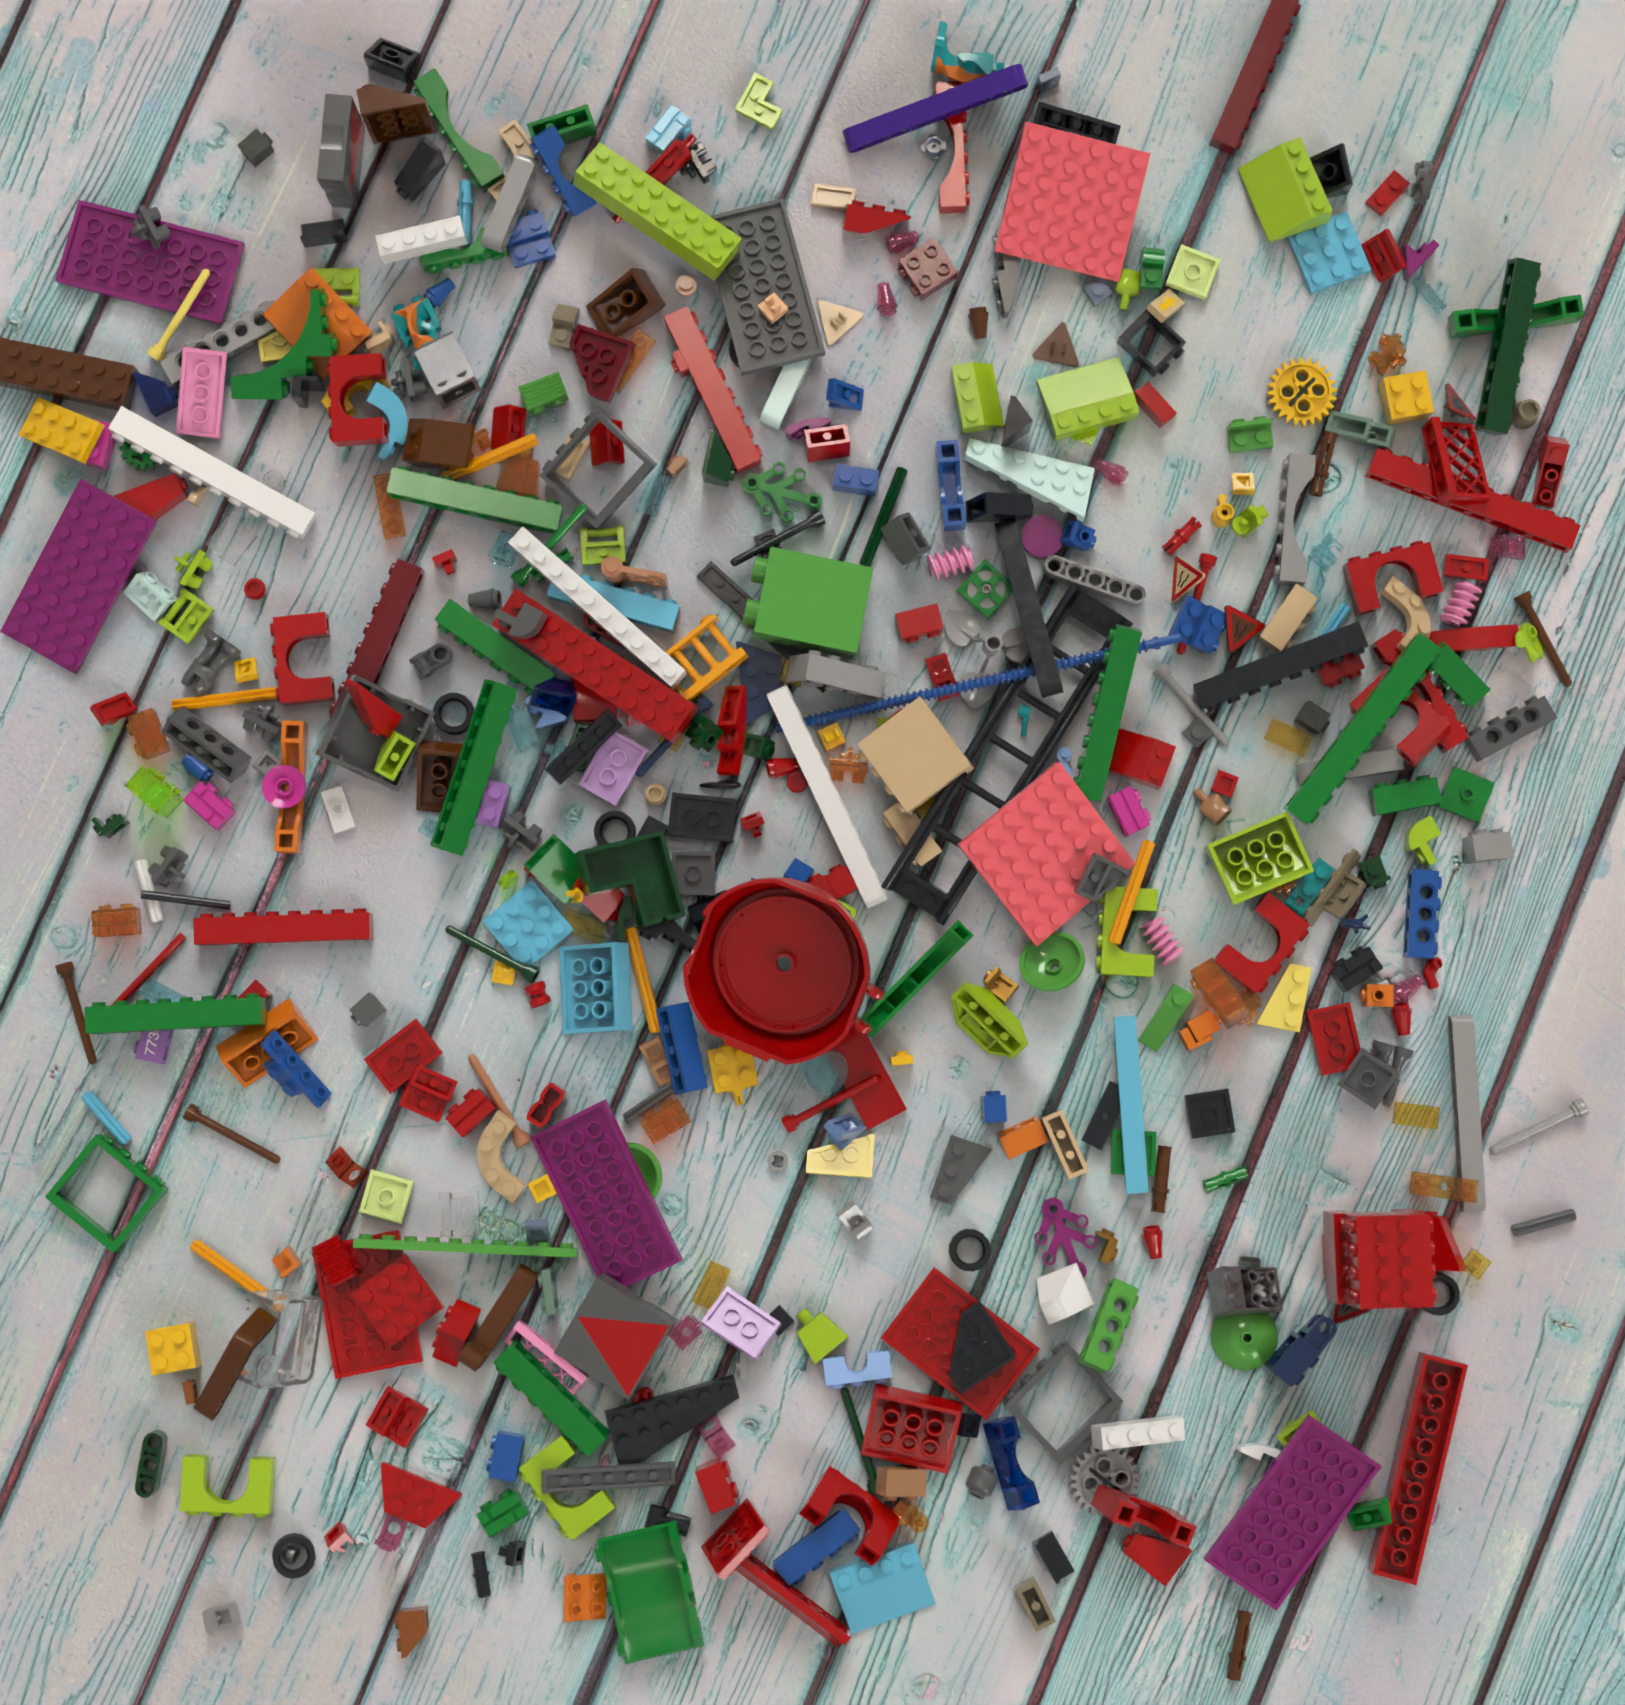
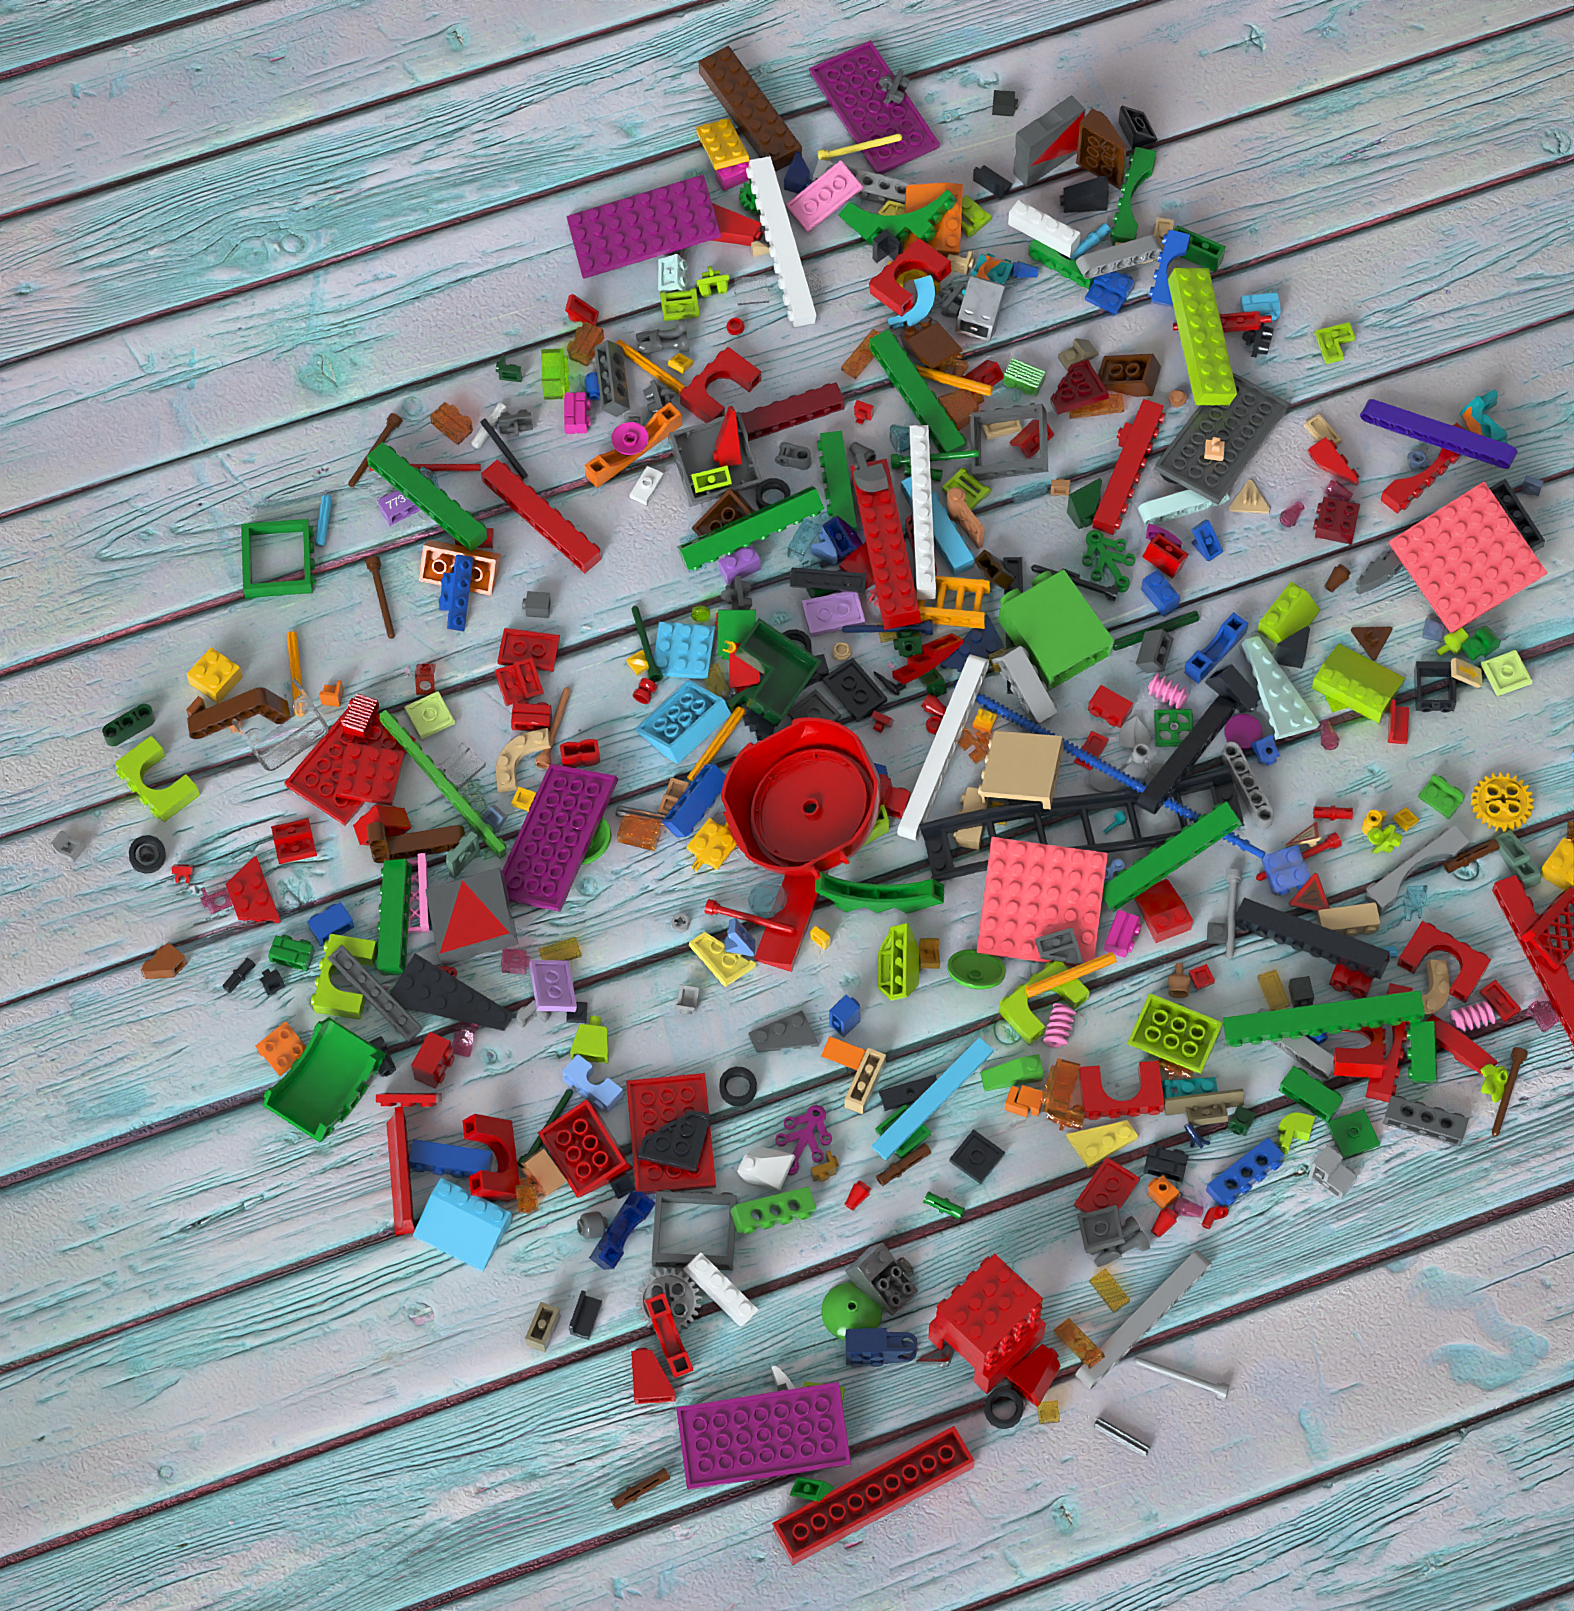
camera: 50 degrees right, 20 degrees down
none -> dark brown brick [975,550,1014,590]

